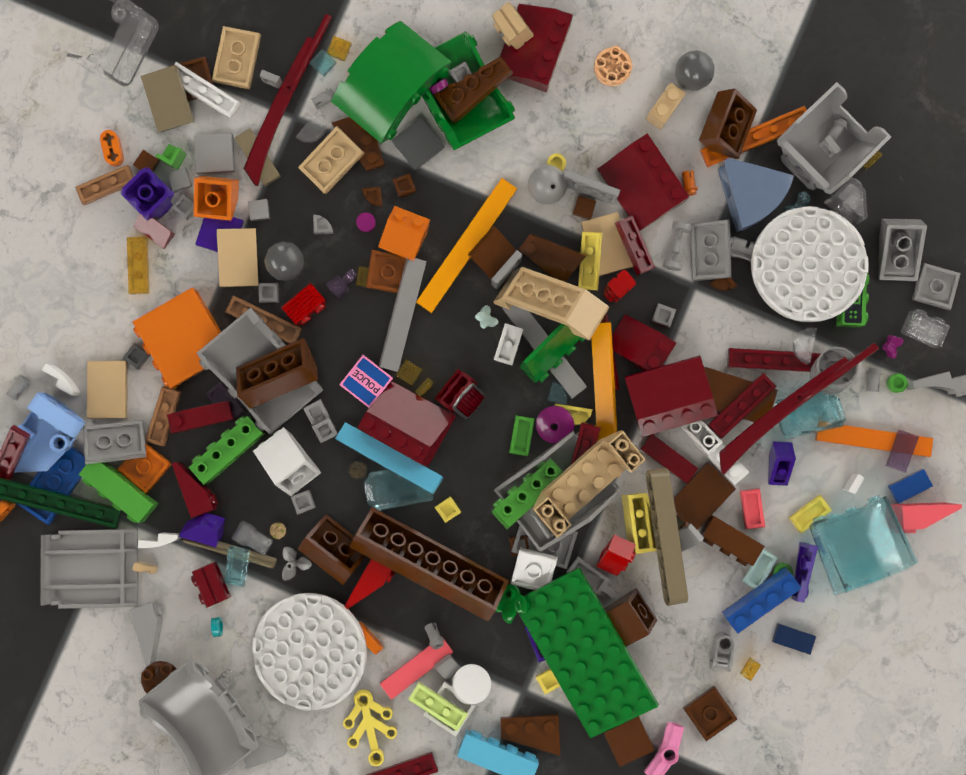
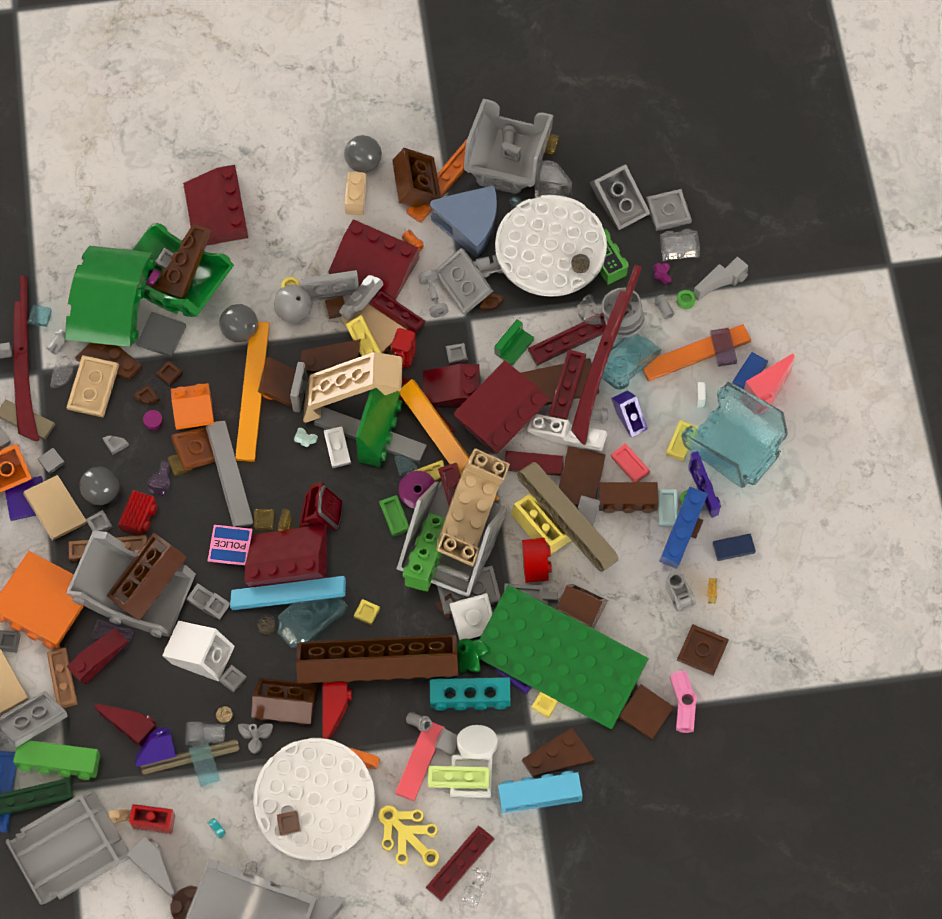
camera: 30 degrees left, 20 degrees down
orange tile [117,442,172,494] -> none
white slope [138,532,181,548] -> none
bright green brick [189,416,266,485] -> none
dark red brick [191,561,231,608] -> none
clear yellow tile [327,36,352,62] -> none
tan brick [492,2,534,49] -> none
light nougat tile [594,46,632,86] -> none
none -> red brick [129,804,175,834]
none -> dark grey piece [219,304,258,342]
none -> reddish brown tile [277,811,301,835]
none -> light grey hinge [339,275,383,320]
none -> teal brick [430,678,510,711]
none -> green panel [494,319,534,366]
none -> clear smoke tile [571,254,590,273]

